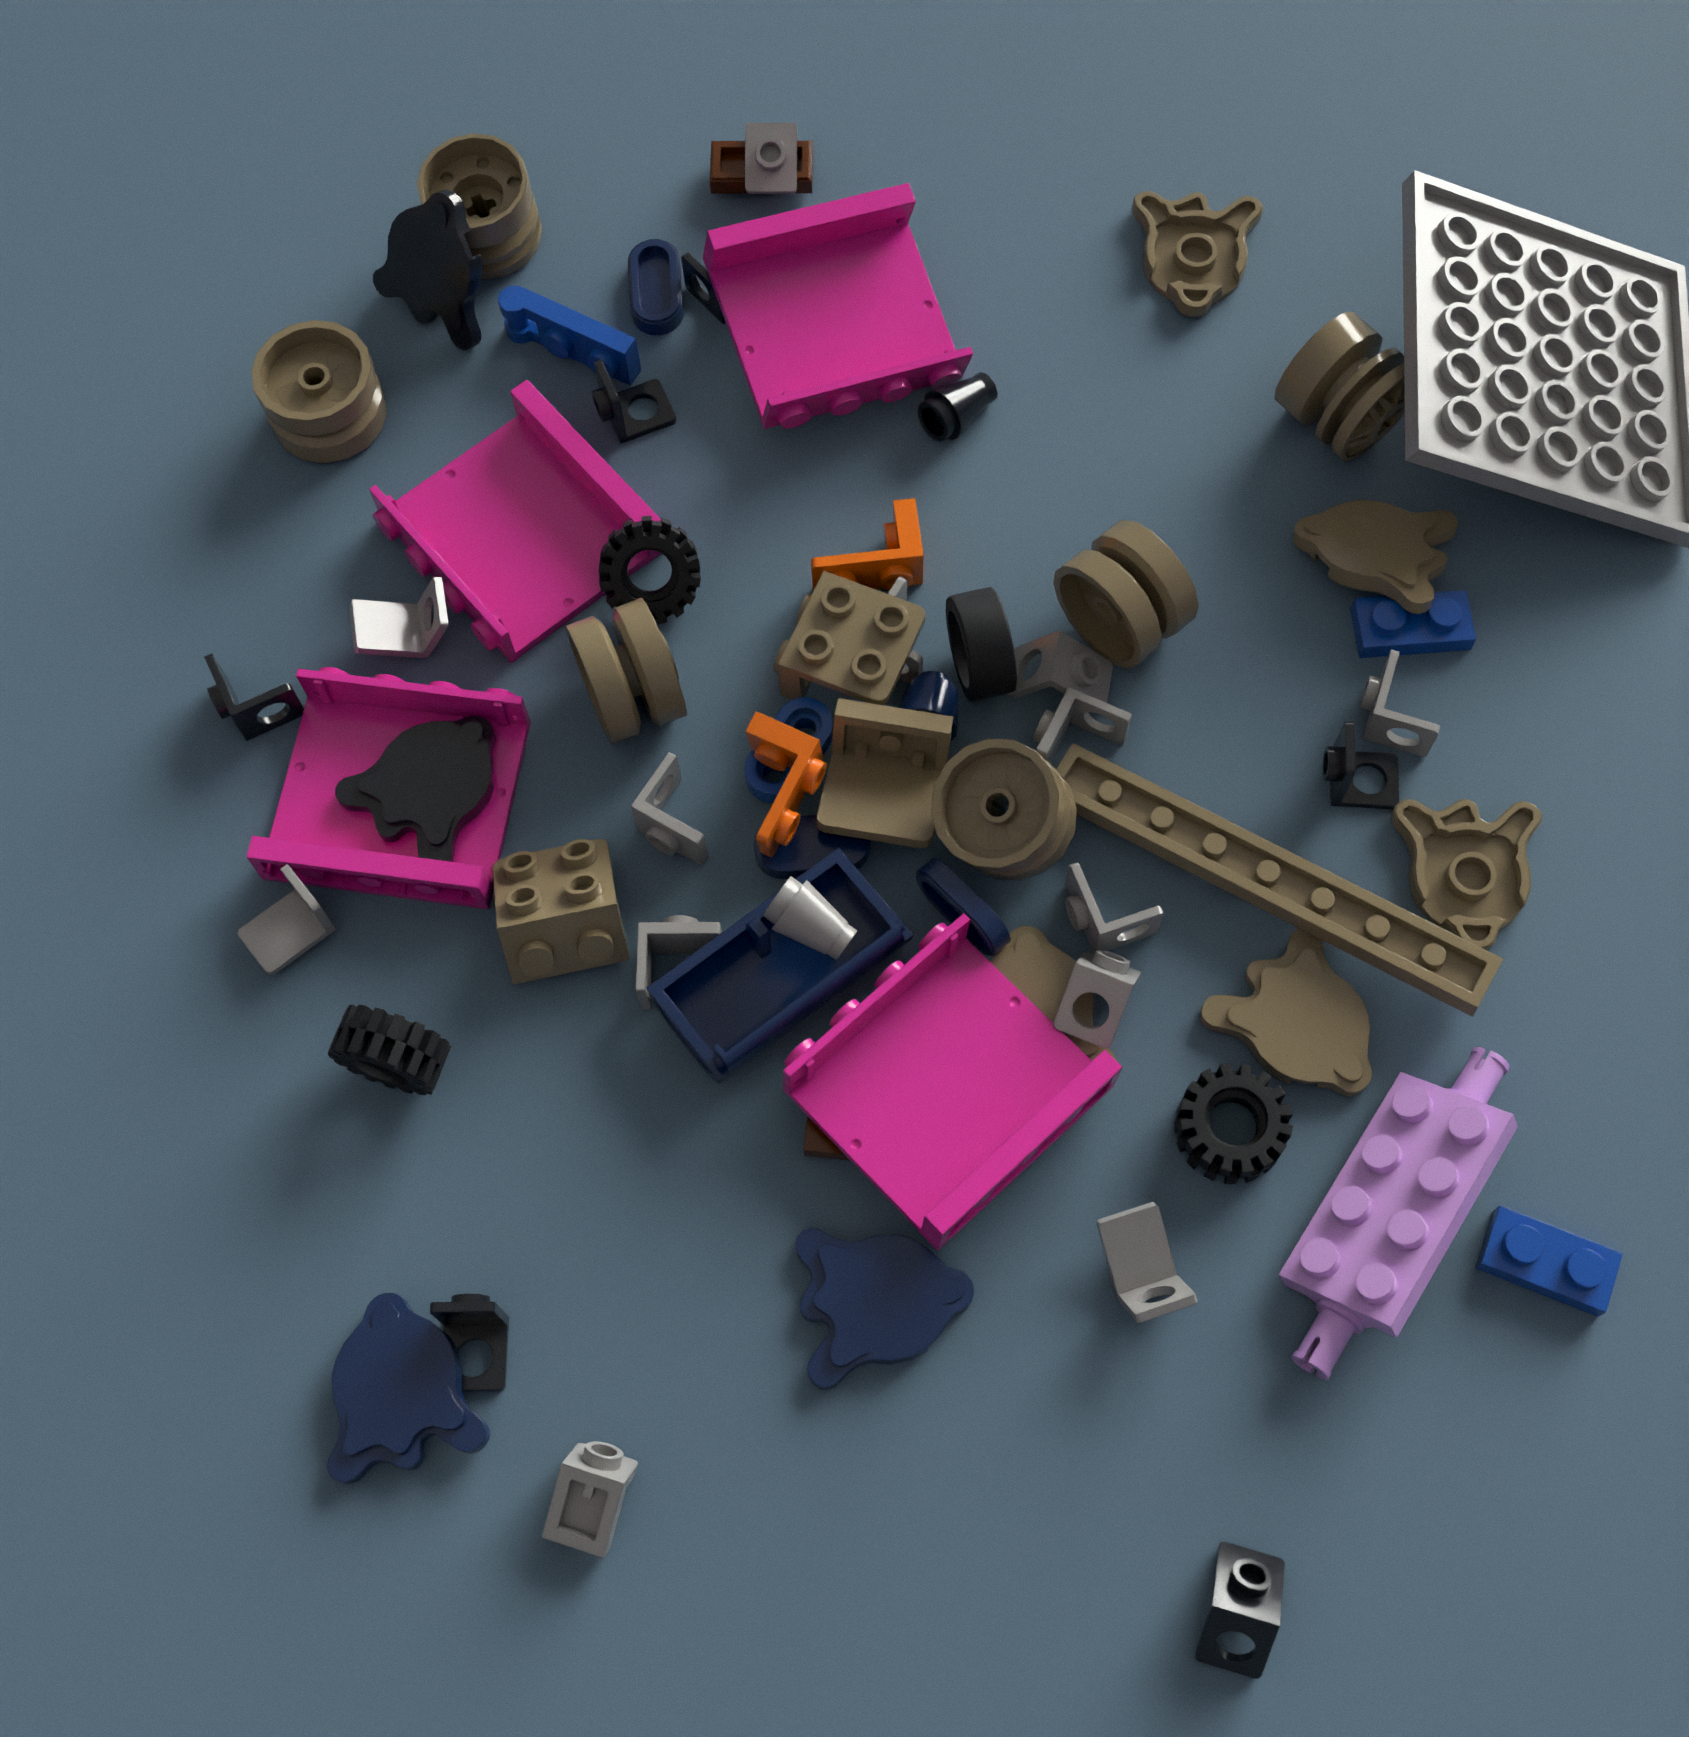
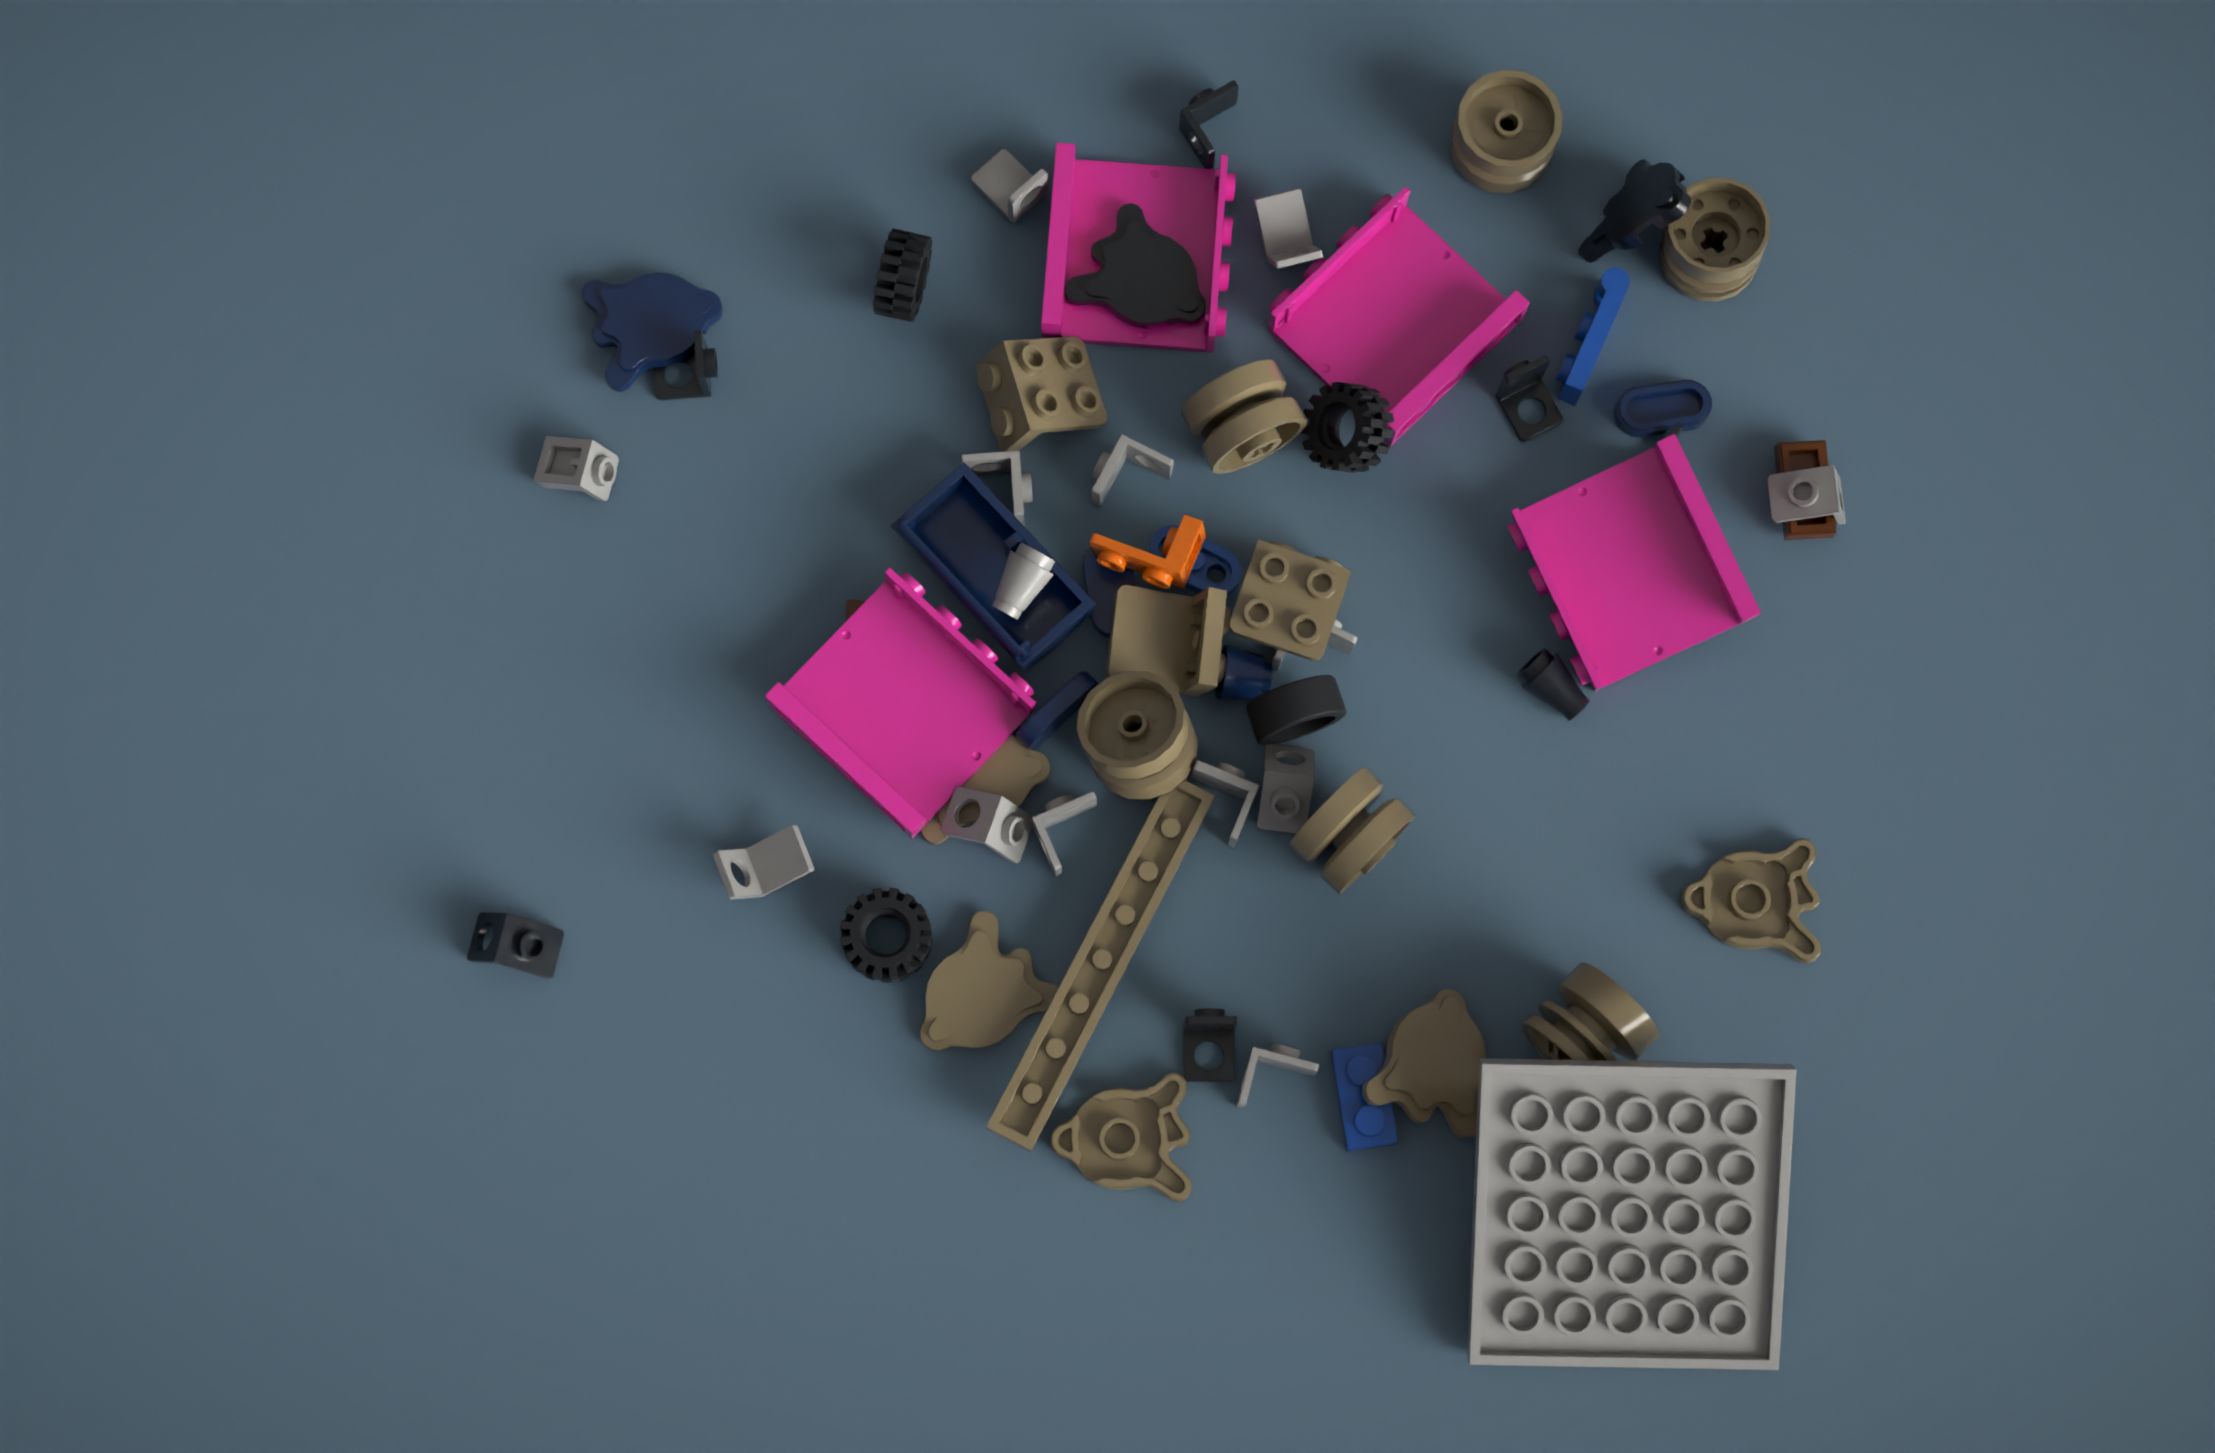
camera: 80 degrees right, 10 degrees up
dark blue tile [795,1228,974,1390] -> none
orange bracket [811,498,924,591] -> none
lavender plate [1279,1047,1518,1380] -> none
blue plate [1475,1205,1623,1317] -> none

